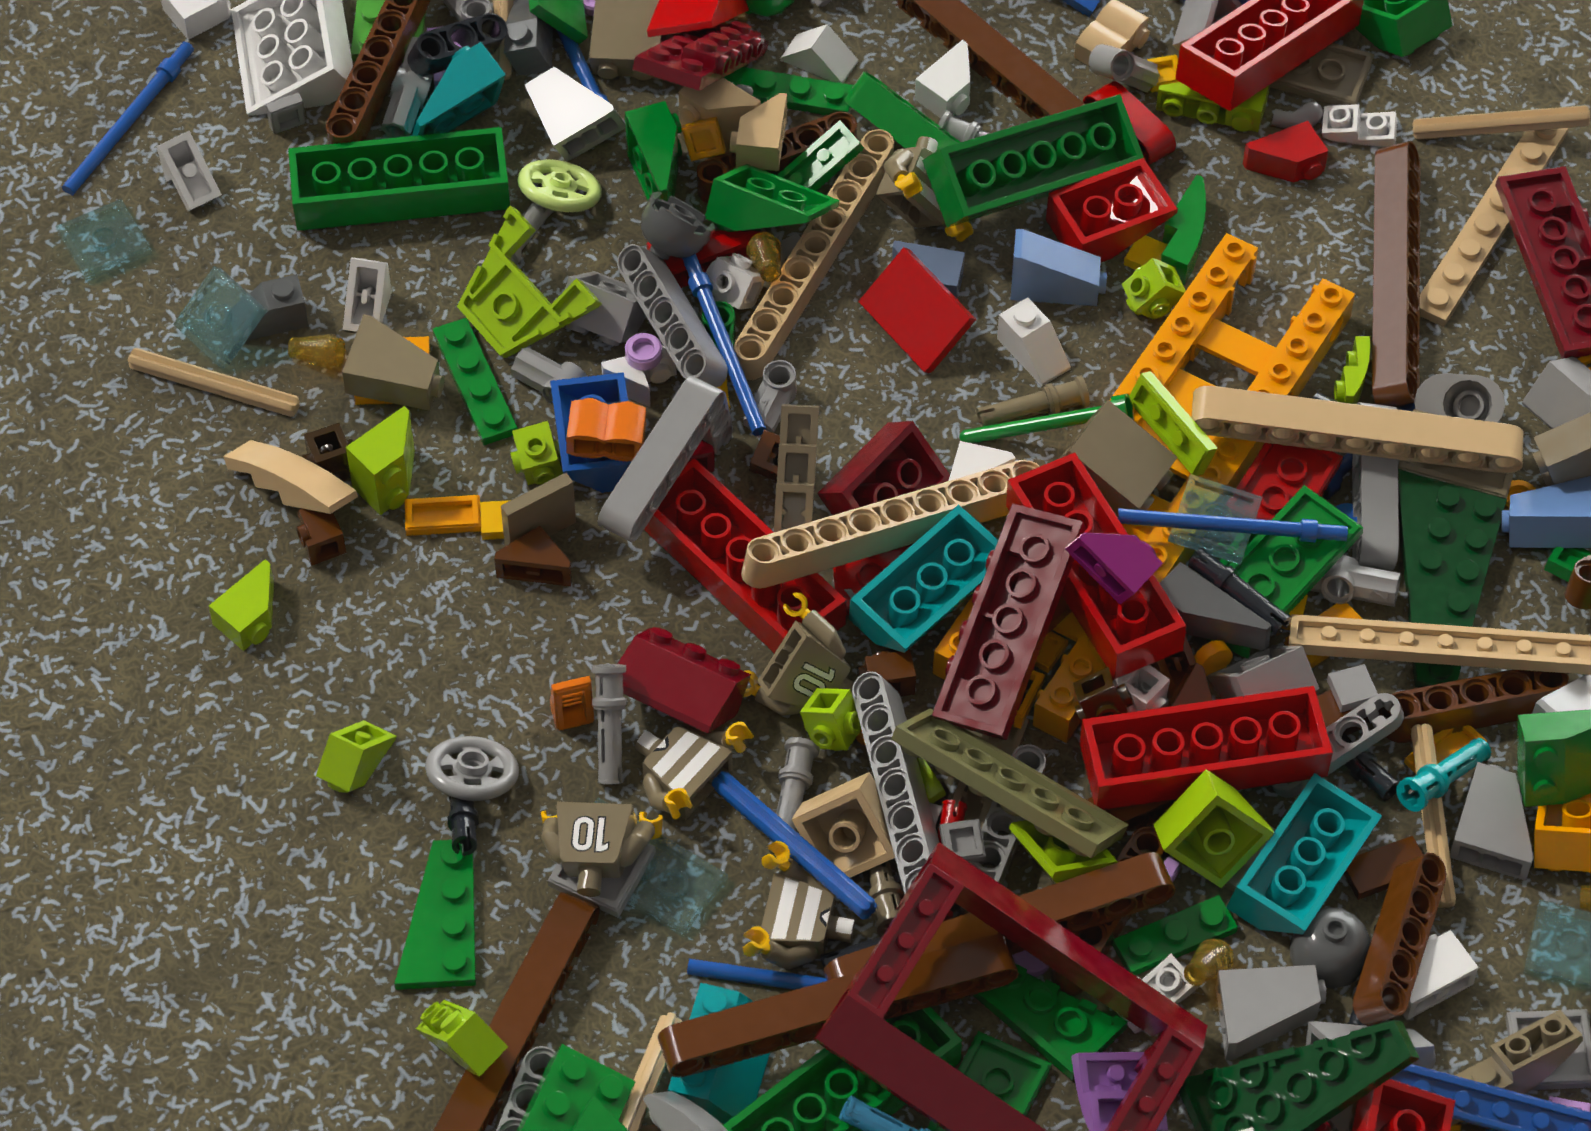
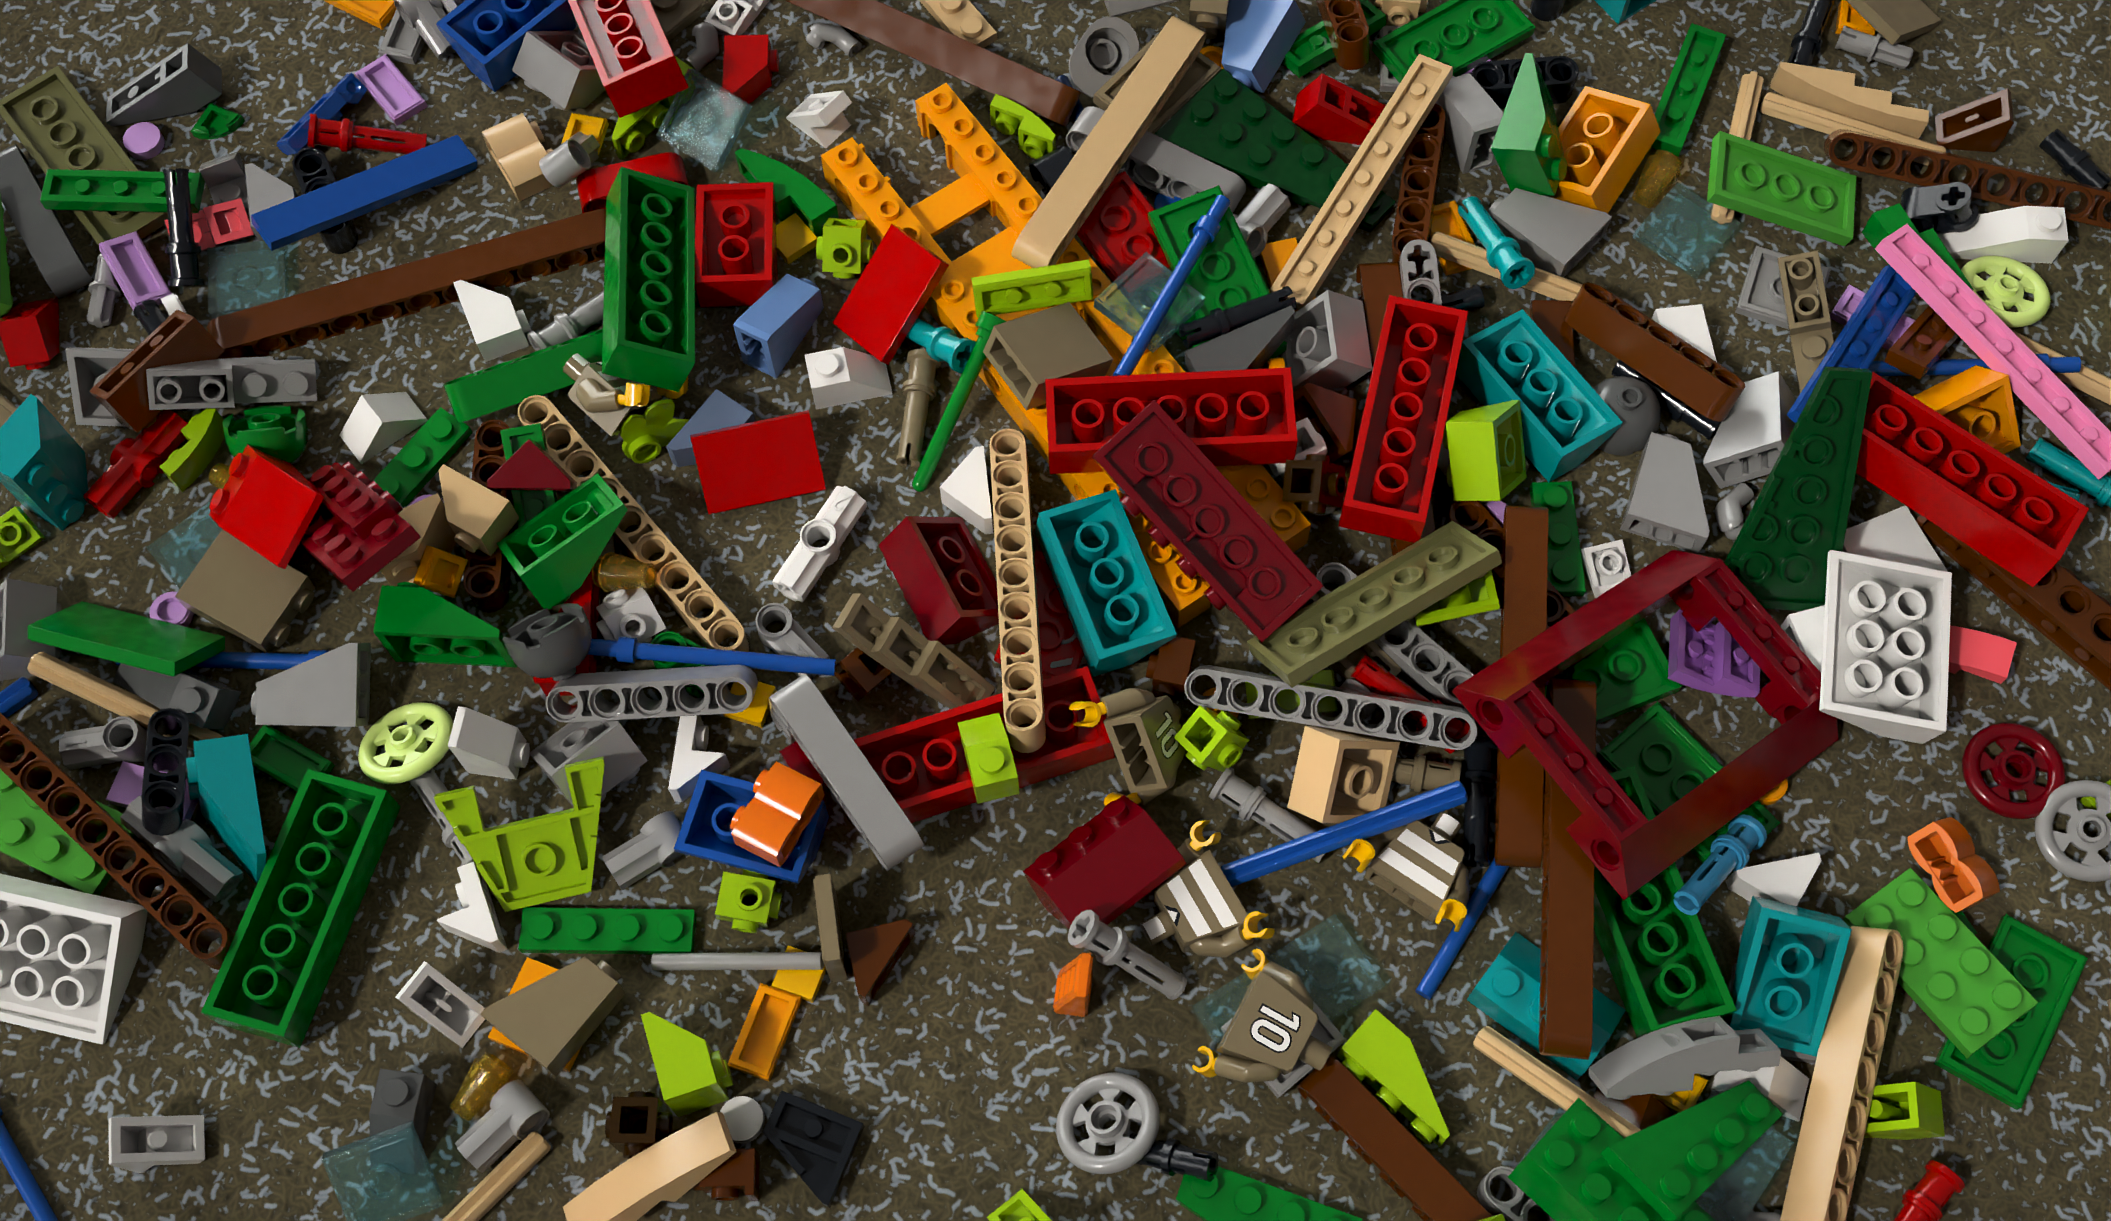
camera: 65 degrees left, 10 degrees up
light grey tile [266,92,306,134] -> none
lavender tile [625,333,662,370] -> none
light grey tile [939,819,986,863] -> none
magenta slope [1065,532,1163,604] -> none
clear yellow cone [1184,939,1234,986] -> none
light grey tile [1327,664,1378,712] -> none
none -> green tile [249,725,335,792]
none -> white slope [437,861,508,953]
none -> white slope [448,706,530,780]
none -> light grey piece [455,1079,550,1173]
none -> dark red slope [487,439,577,491]
none -> lime plate [620,399,689,464]
none -> light grey bar [651,952,824,971]
none -> clear light blue tile [656,68,752,172]
none -> white tile [720,1096,765,1144]
none -> black wing [763,1090,865,1208]
none -> white piece [772,486,867,602]
none -> white slope [786,90,852,148]
none -> light grey arm [806,22,862,58]
none -> red tile [833,224,949,365]
none -> teal pin [906,317,976,373]
none -> lime slope [957,713,1019,804]
none -> red slope [1293,73,1406,152]
none -> lime slope [1337,1009,1450,1147]

